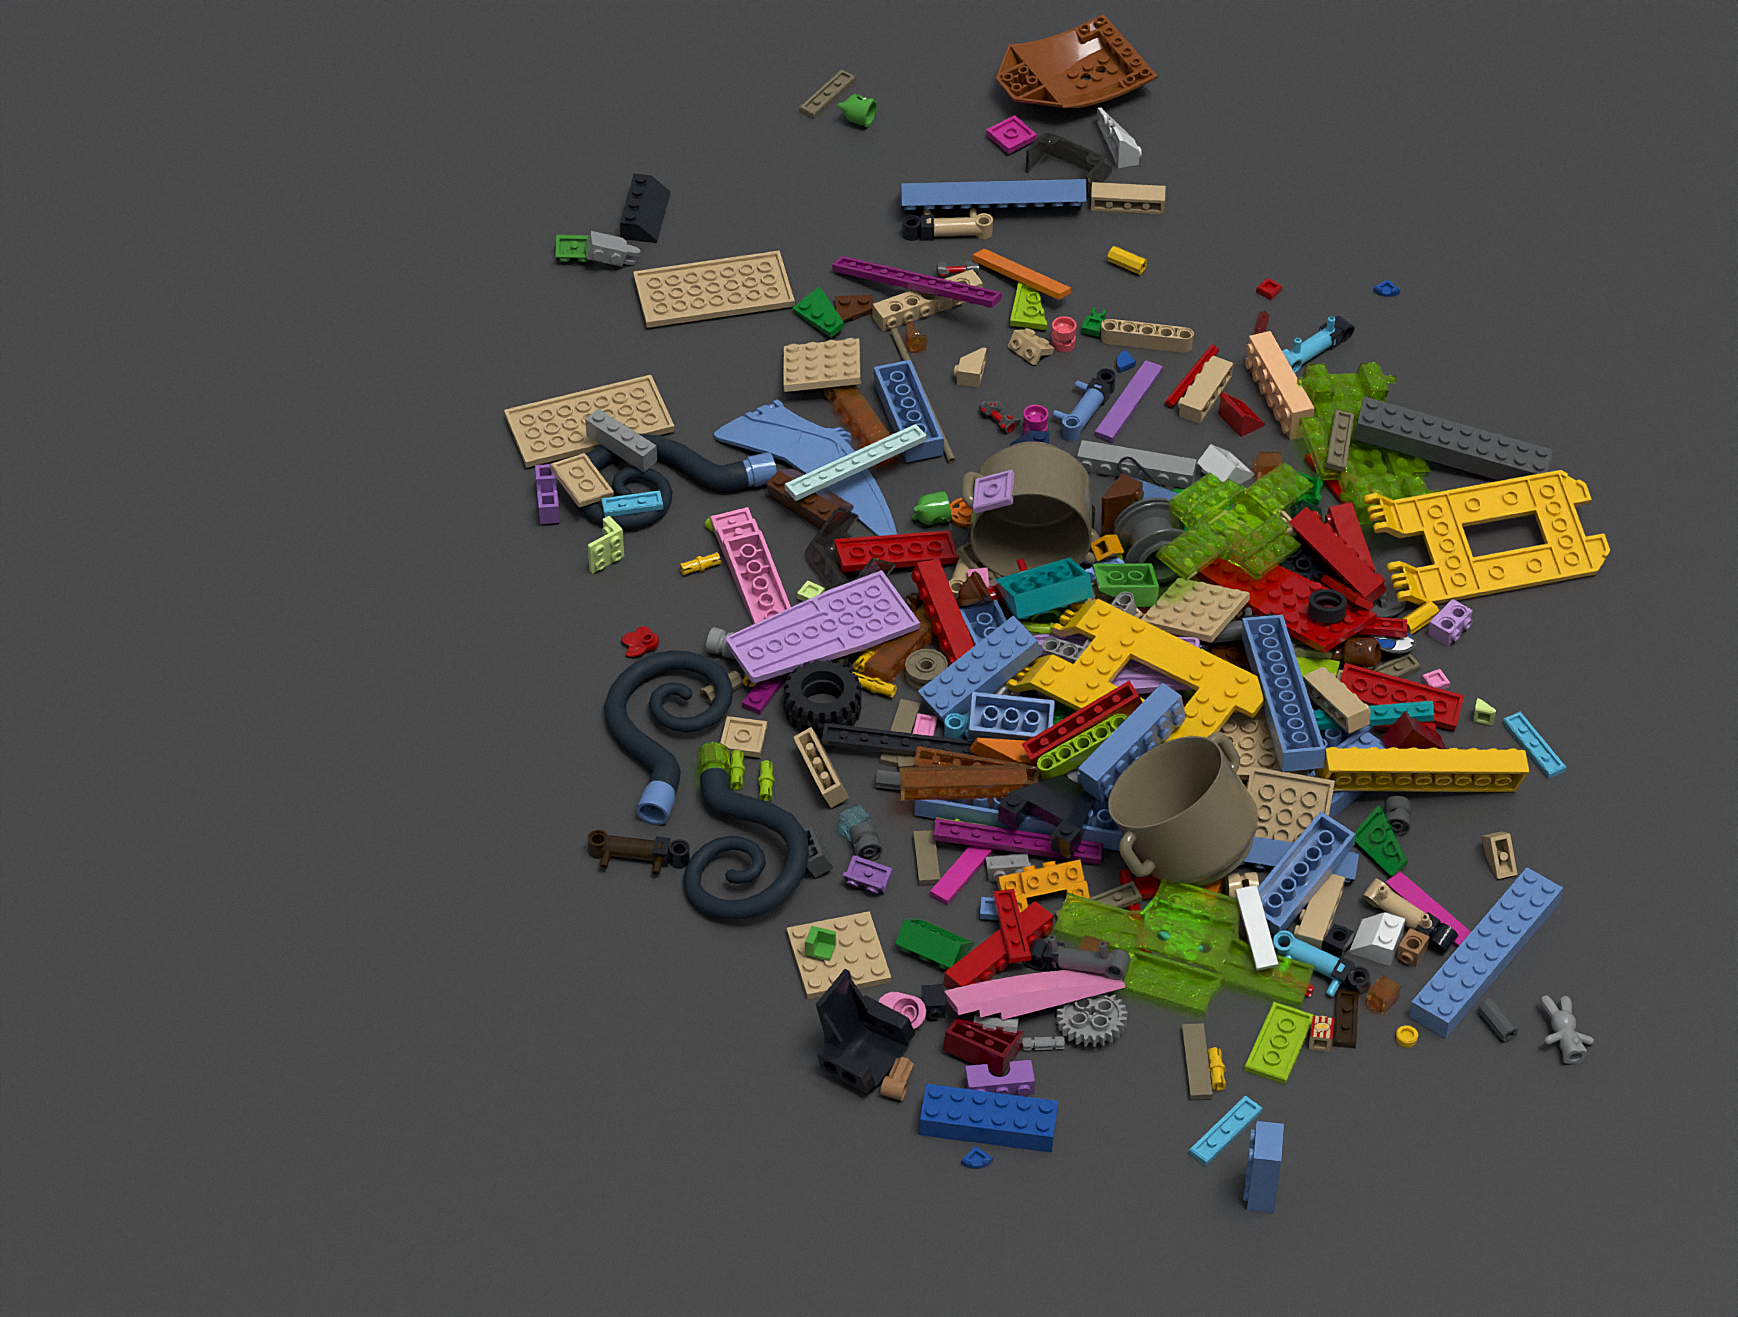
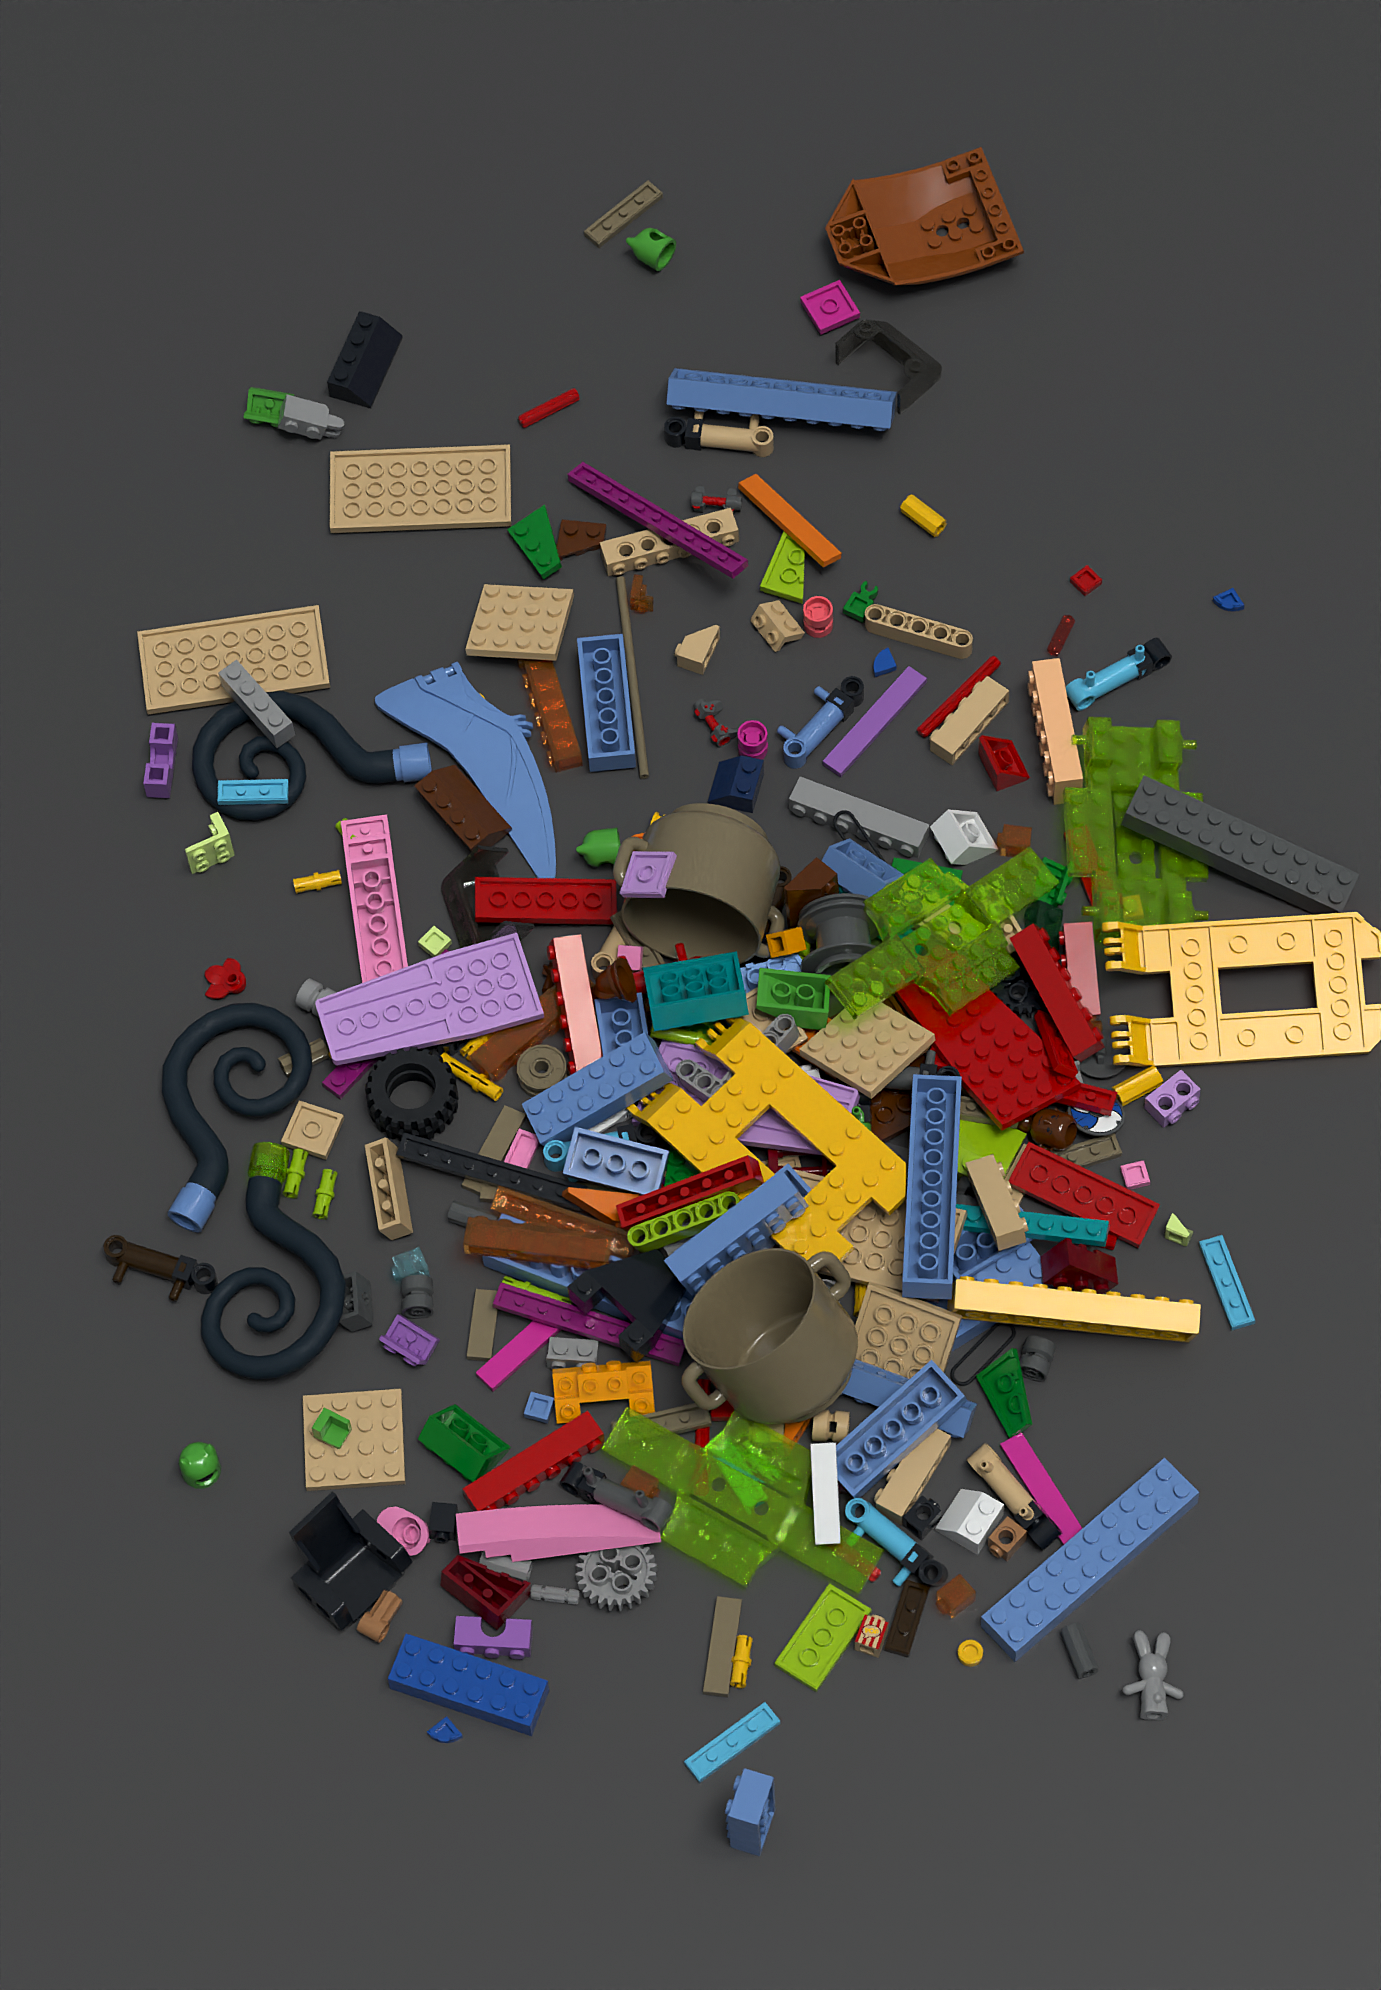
camera: 15 degrees right, 15 degrees up
tan tile [550,453,614,507] -> none
light aqua plate [785,424,927,501] -> none
red tile [993,889,1031,963] -> none
tan brick [1091,182,1166,214] -> none
white wedge [1097,108,1142,168] -> none
black tyre [1308,589,1347,624] -> none
dark tan tile [1325,409,1354,472] -> none
tan slope [1482,831,1518,879] -> none
none -> bright green piece [178,1442,221,1489]
none -> red axle [518,388,580,427]
none -> black piece [950,1323,1016,1386]

